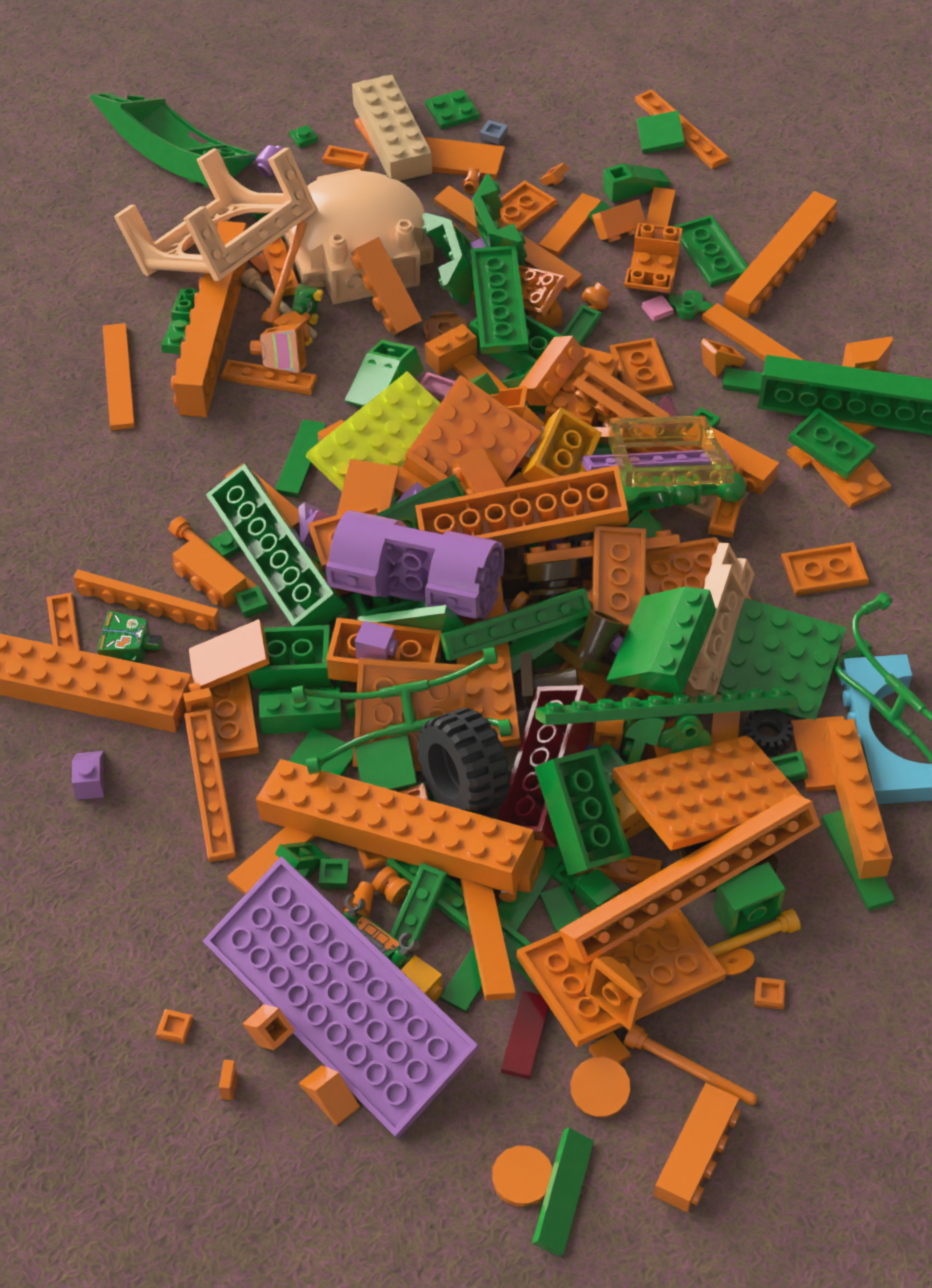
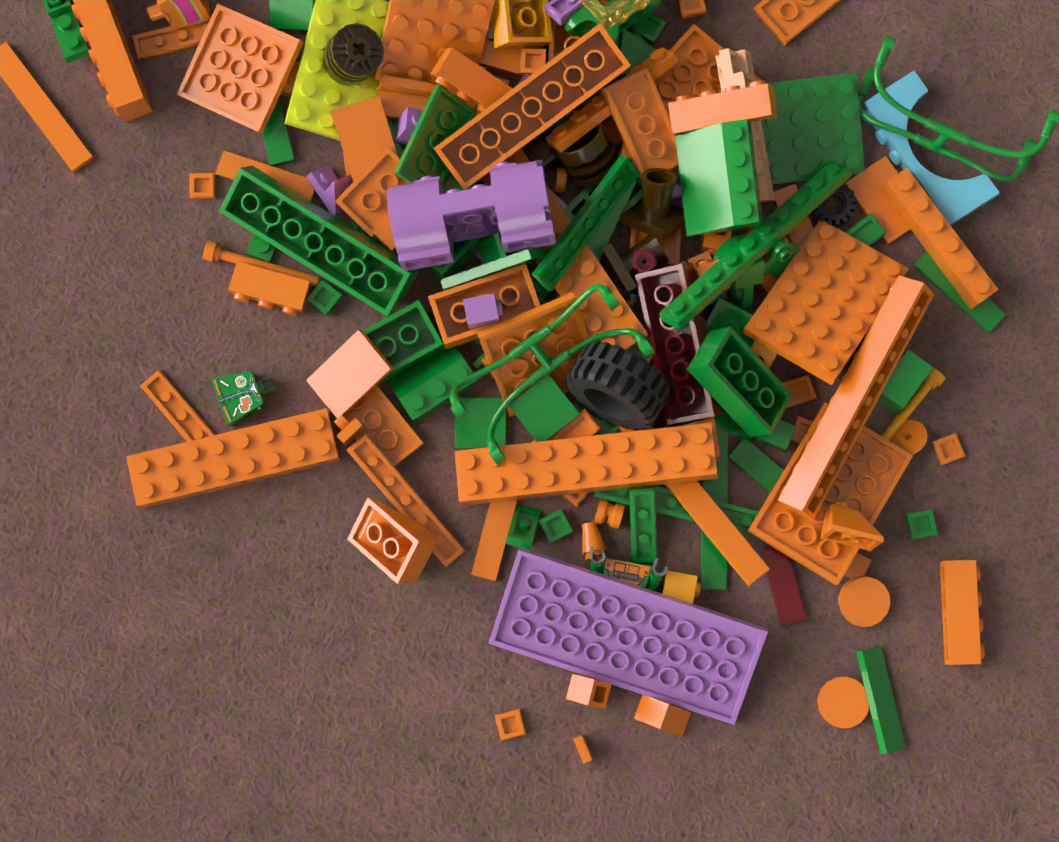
camera: 30 degrees left, 30 degrees up
medium lavender slope [72,751,104,800] -> none
orange plate [74,570,220,631] -> none
orange piece [623,1024,758,1105] -> none
none -> orange plate [176,4,304,134]
none -> orange tile [190,173,216,199]
none -> dark brown wheel [322,23,384,86]
none -> orange slope [347,497,438,584]
none -> dark red plate [631,248,657,273]
none -> green plate [633,11,667,45]
none -> brick [668,80,778,135]
none -> green plate [905,509,938,540]

